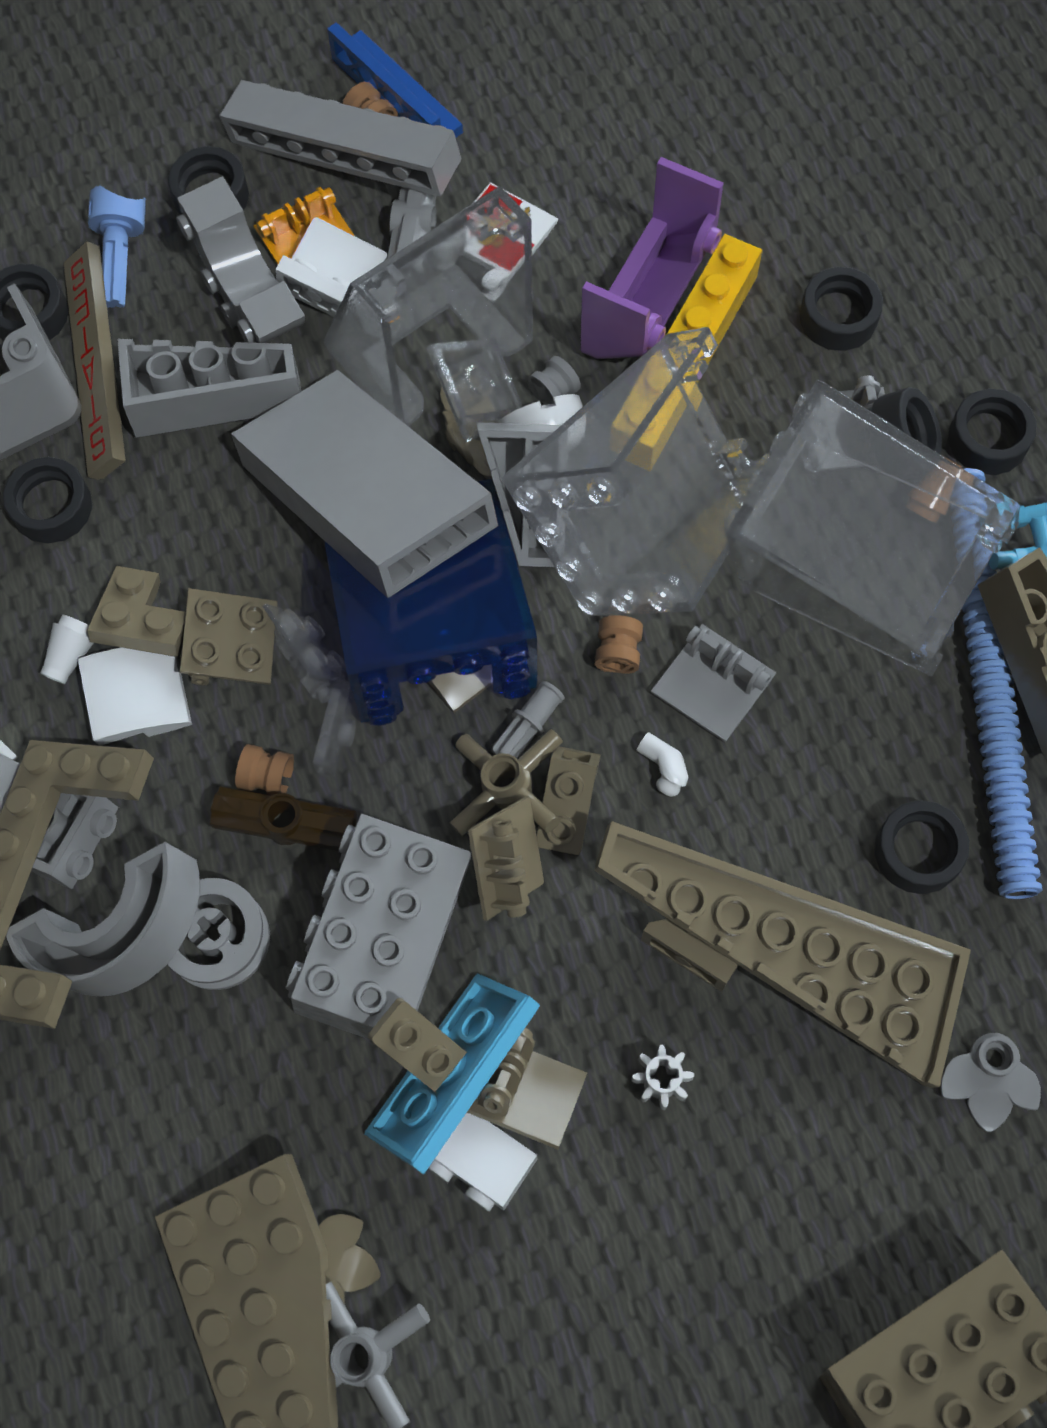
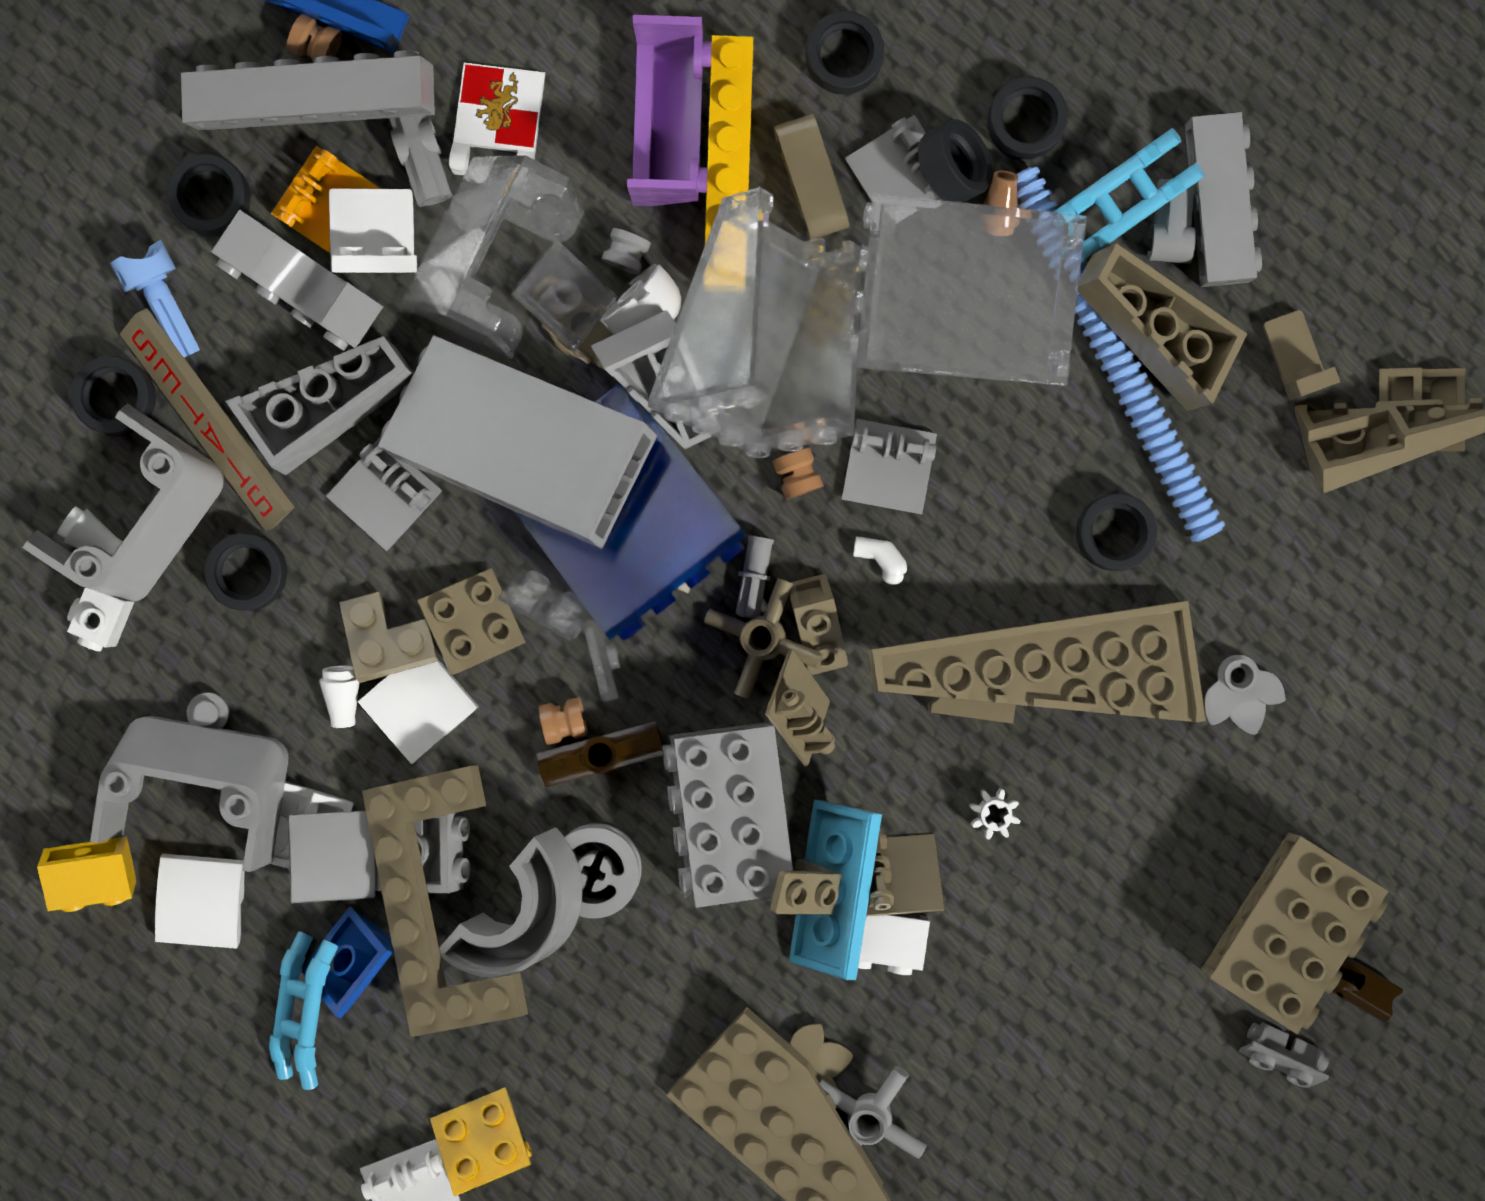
camera: 30 degrees left, 20 degrees up
none -> light grey hinge [326,436,442,551]
none -> dark tan beam [773,114,849,240]

